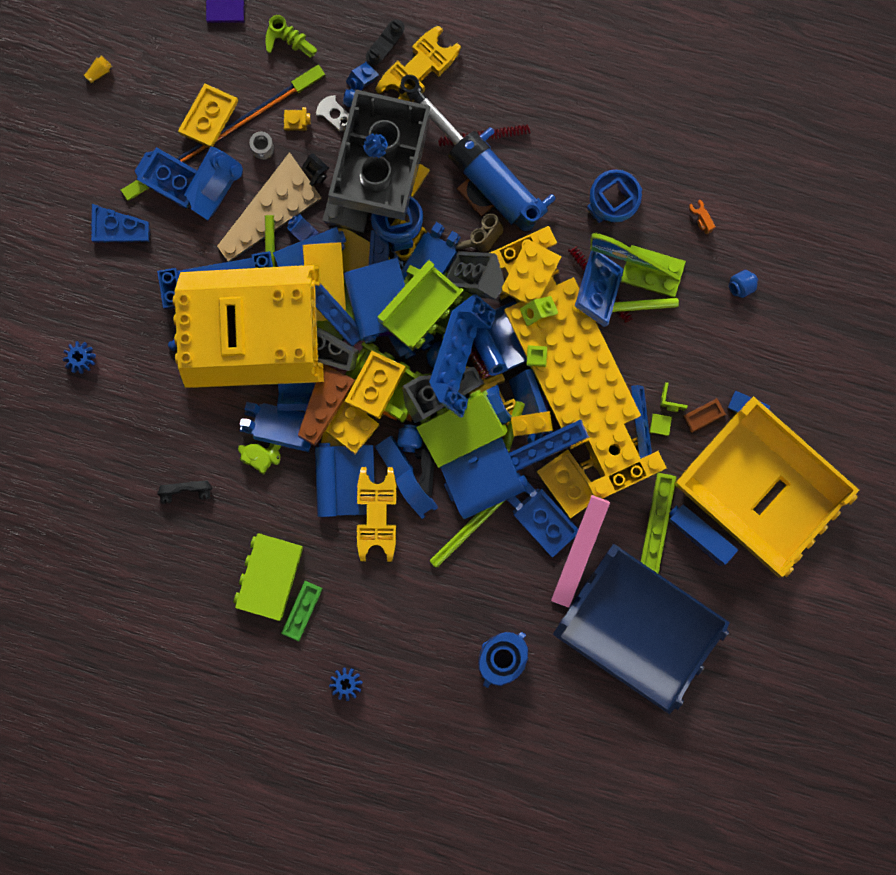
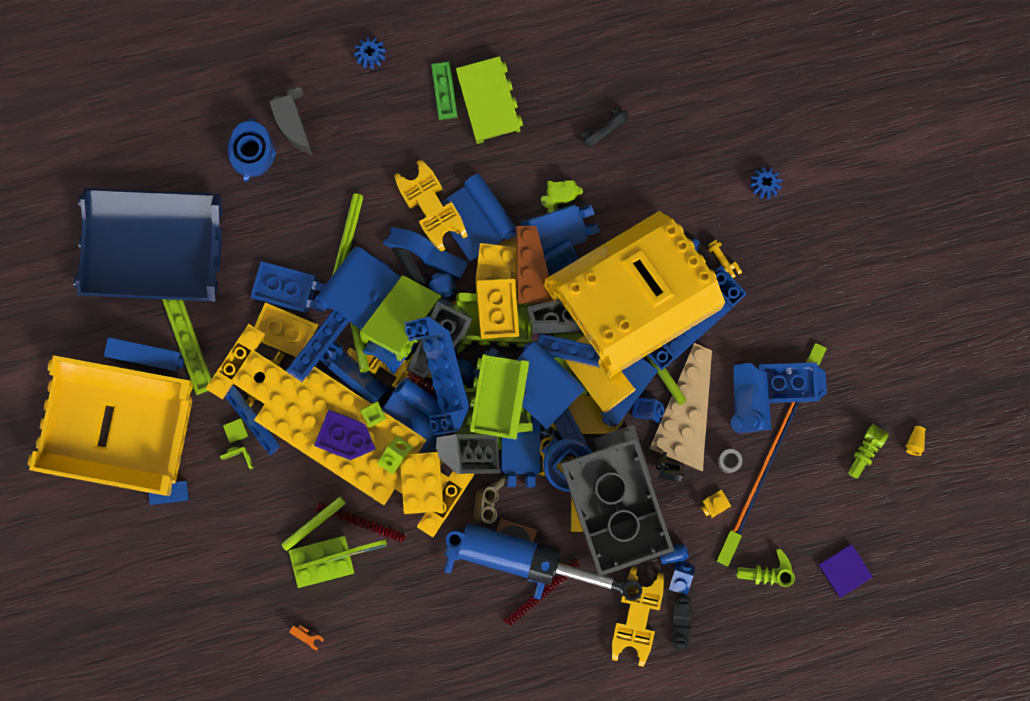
camera: 155 degrees right, 0 degrees up
blue wing [91,204,150,242] -> none
yellow plate [178,84,238,148] -> none
white piece [316,95,349,132] -> none
blue gear [363,133,388,158] -> none
yellow plate [511,411,553,436] -> none
bright pink tile [551,495,610,608] -> none
blue tile [574,251,624,327] -> none
blue piece [587,170,643,223] -> none
dark orange tile [683,398,726,433] -> none
blue head [729,270,758,298] -> none
none -> dark grey piece [269,87,313,155]
none -> dark purple tile [314,410,376,460]
none -> yellow hinge [707,239,742,278]
none -> lime piece [848,423,889,479]

